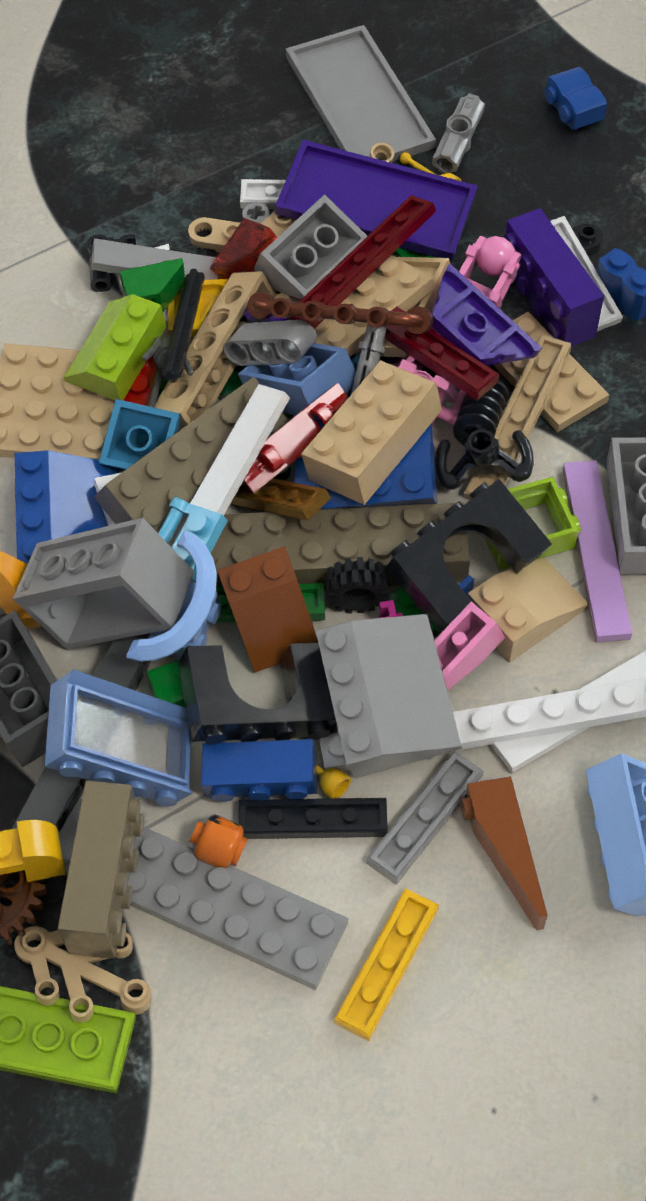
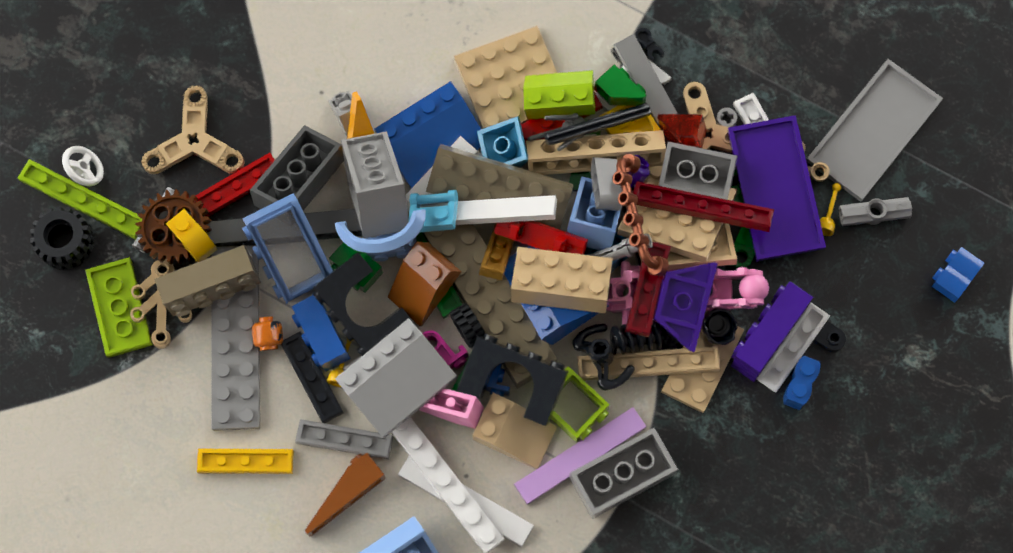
camera: 65 degrees right, 15 degrees up
none -> black hair [701,308,738,345]

